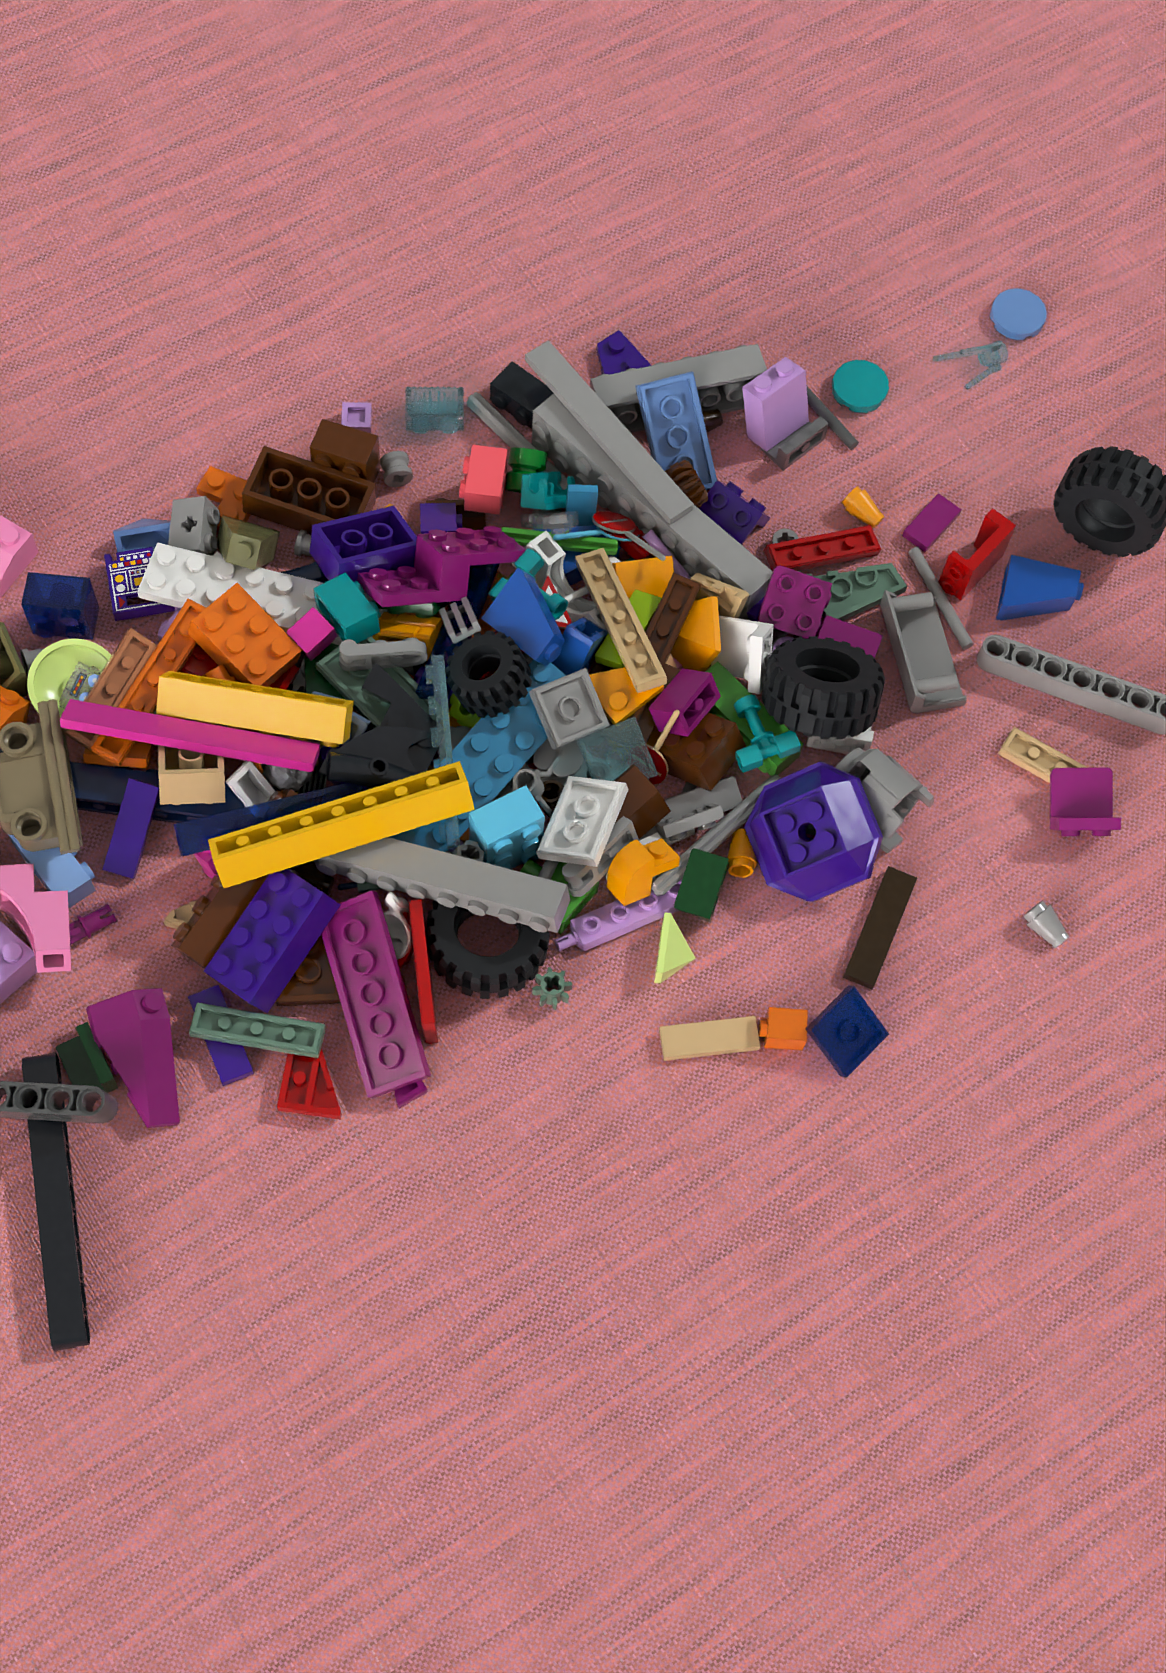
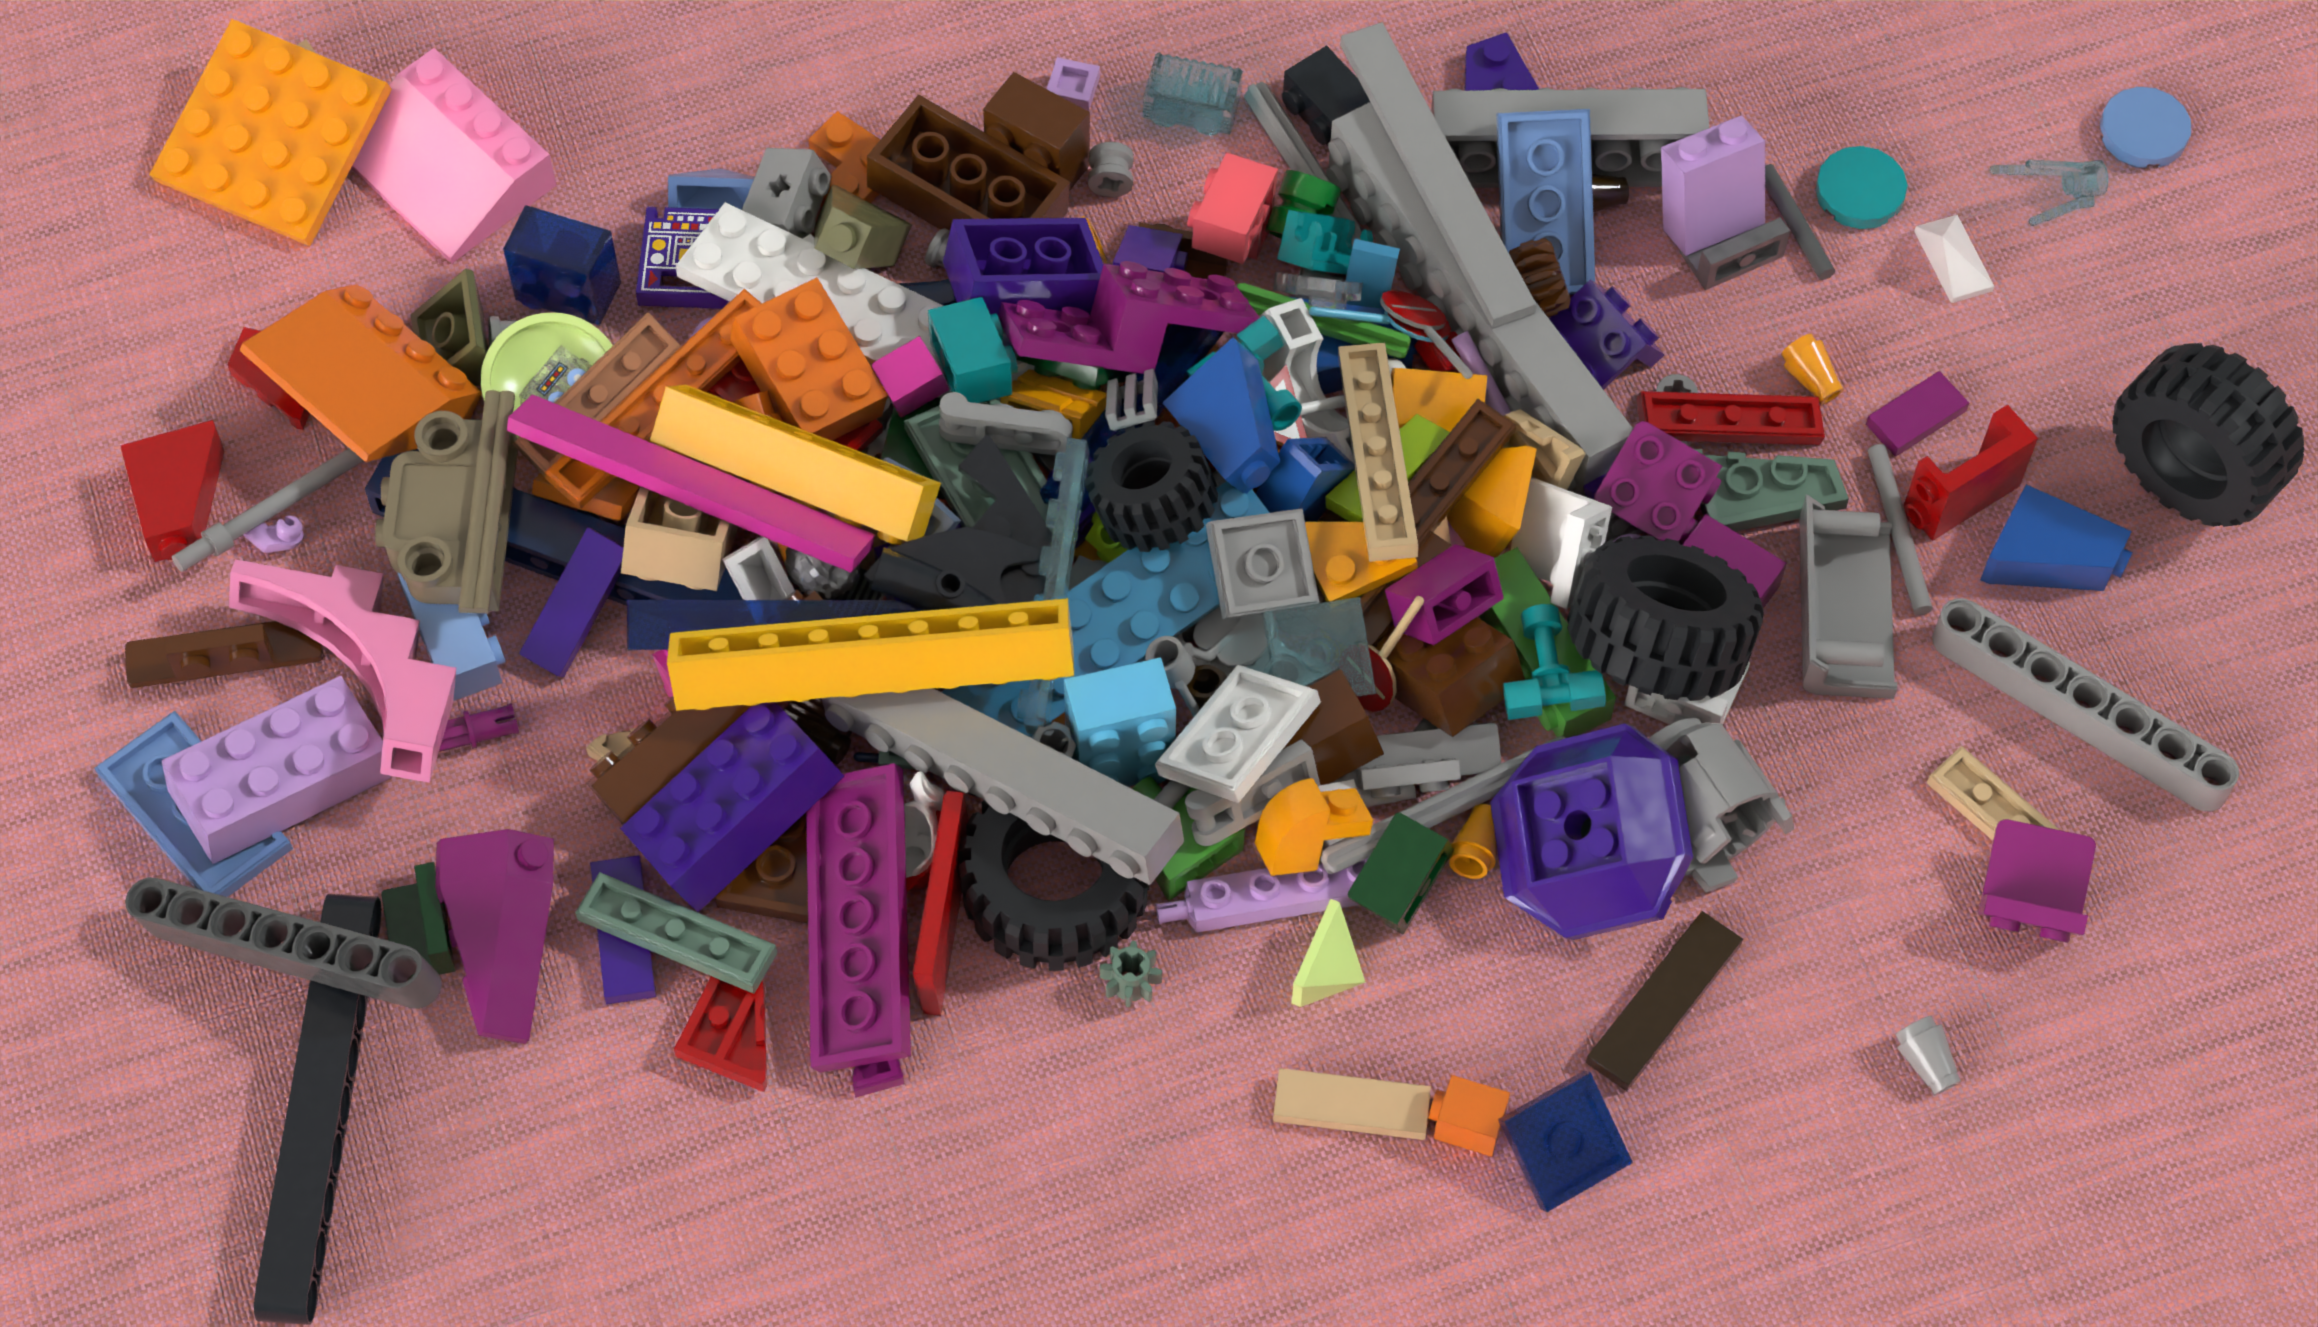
camera: 20 degrees right, 5 degrees down
none -> white slope [1914,215,1995,303]

